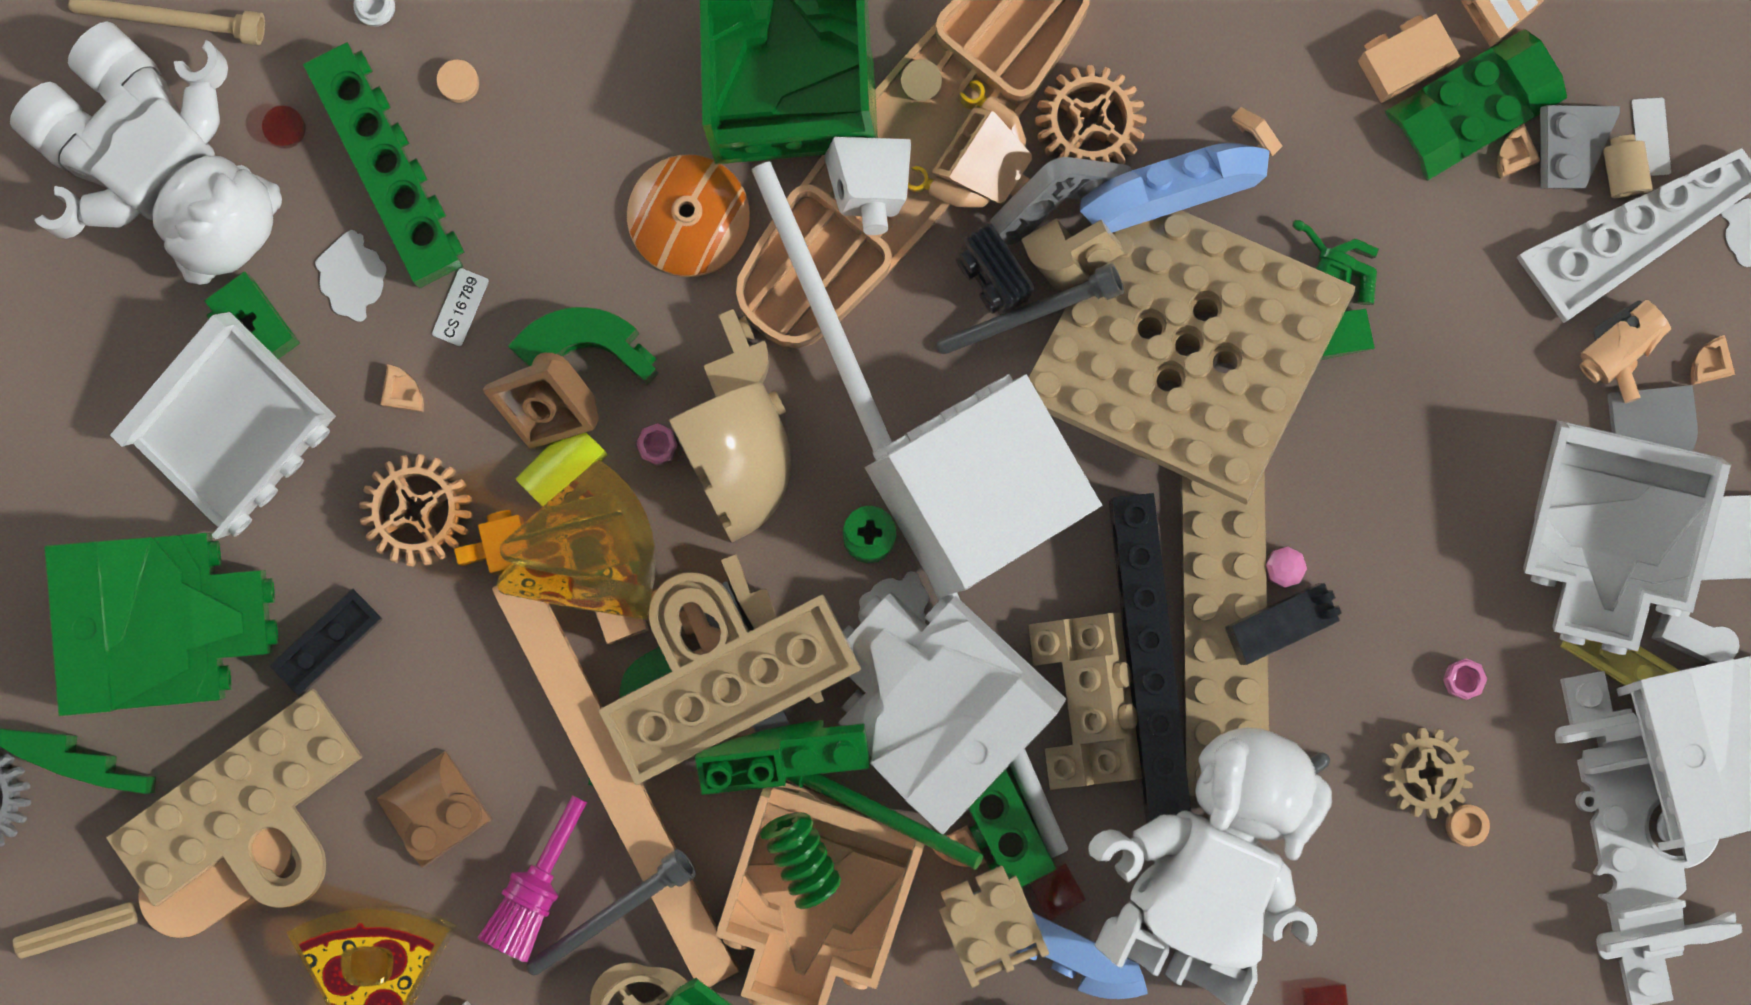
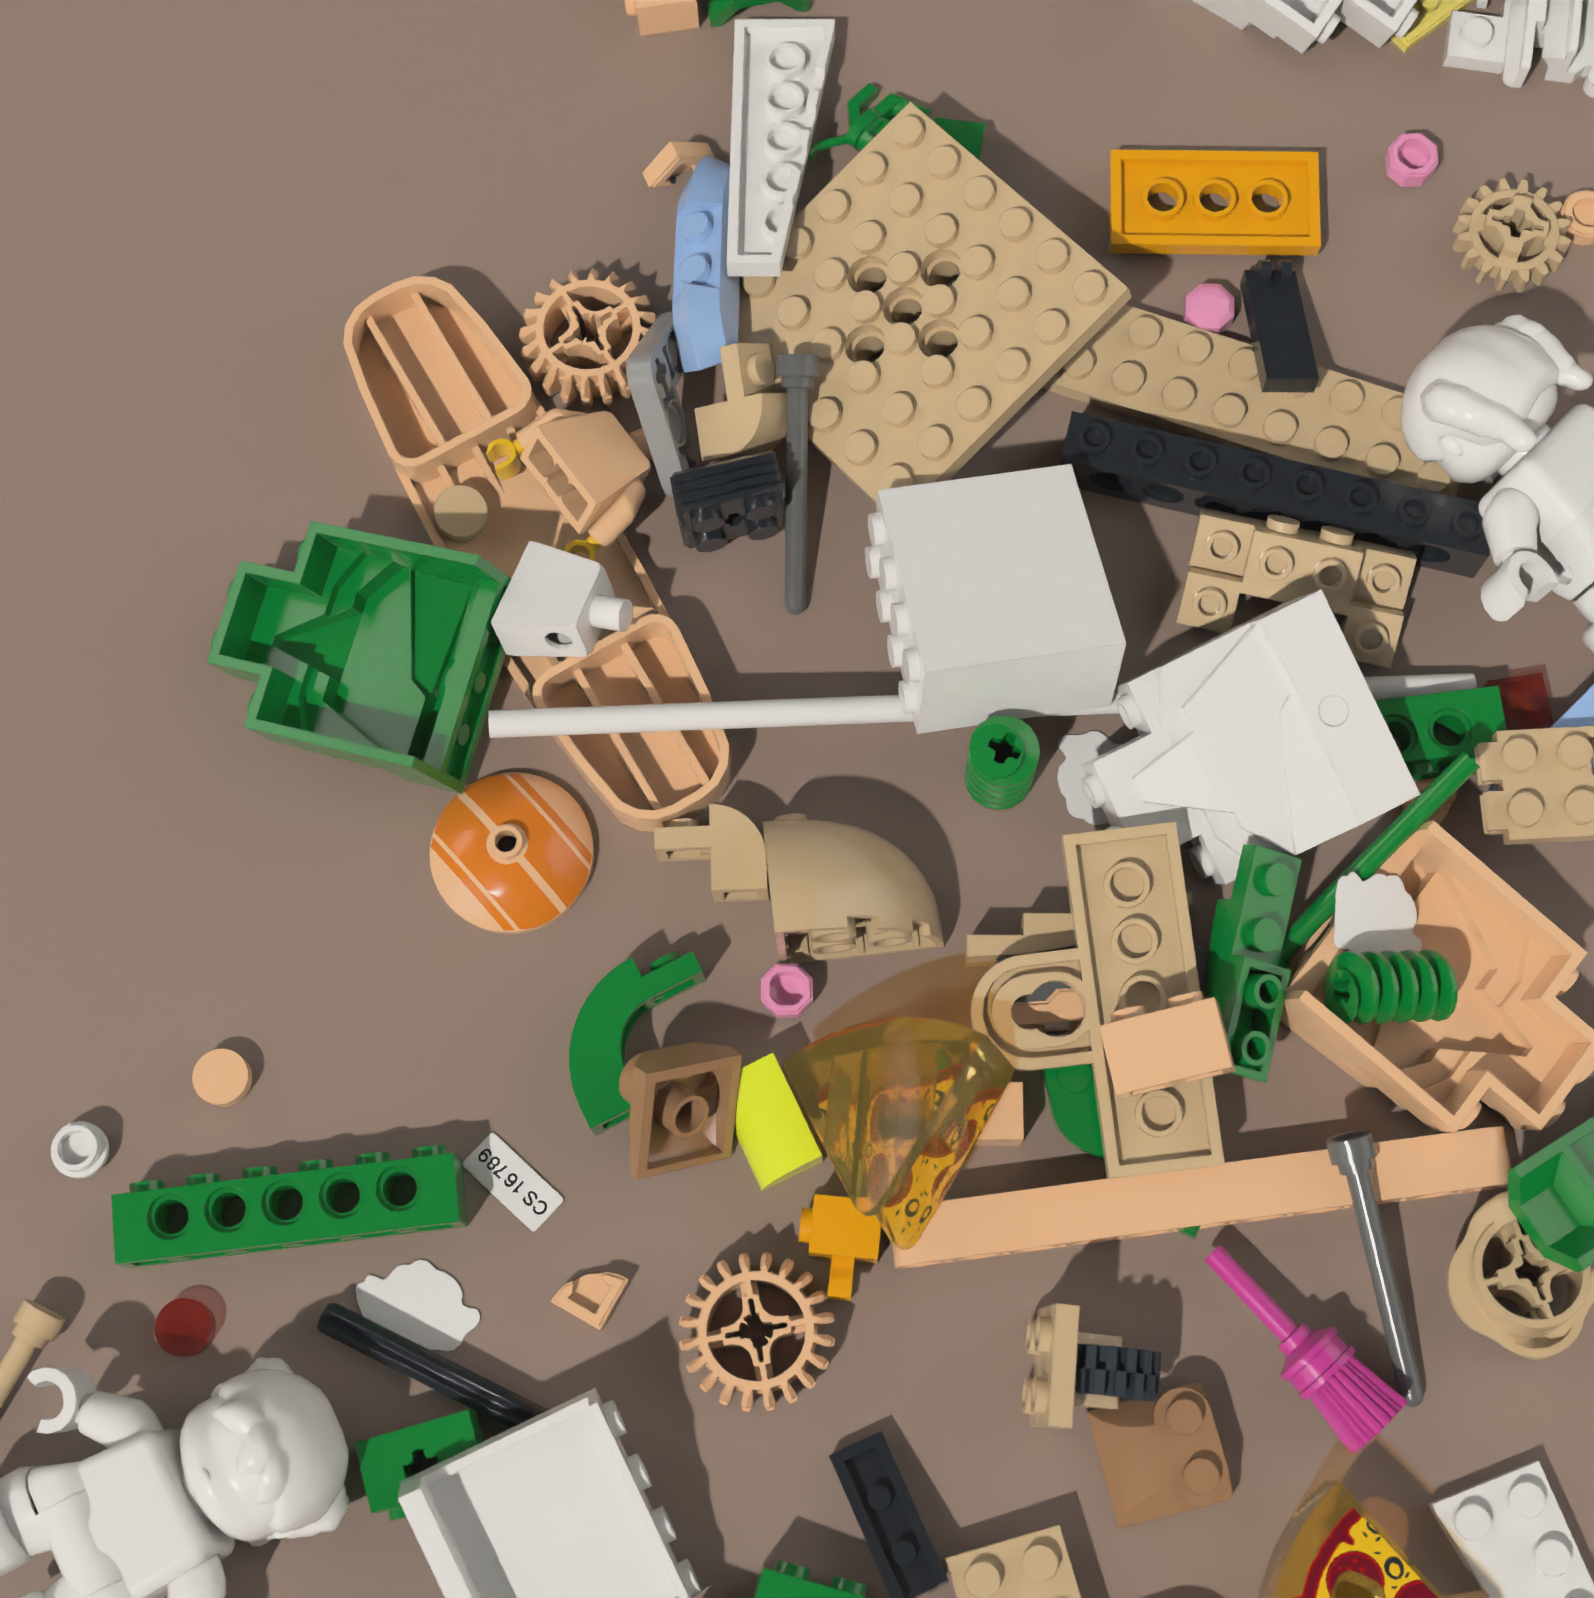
camera: 60 degrees left, 10 degrees down
none -> black axle [317,1303,548,1428]
none -> white wing [727,19,835,277]
none -> tan plate [1021,1303,1161,1429]
none -> light nougat brick [1099,991,1236,1099]
none -> light orange plate [1109,150,1321,256]
none -> white sticker [1334,872,1422,953]

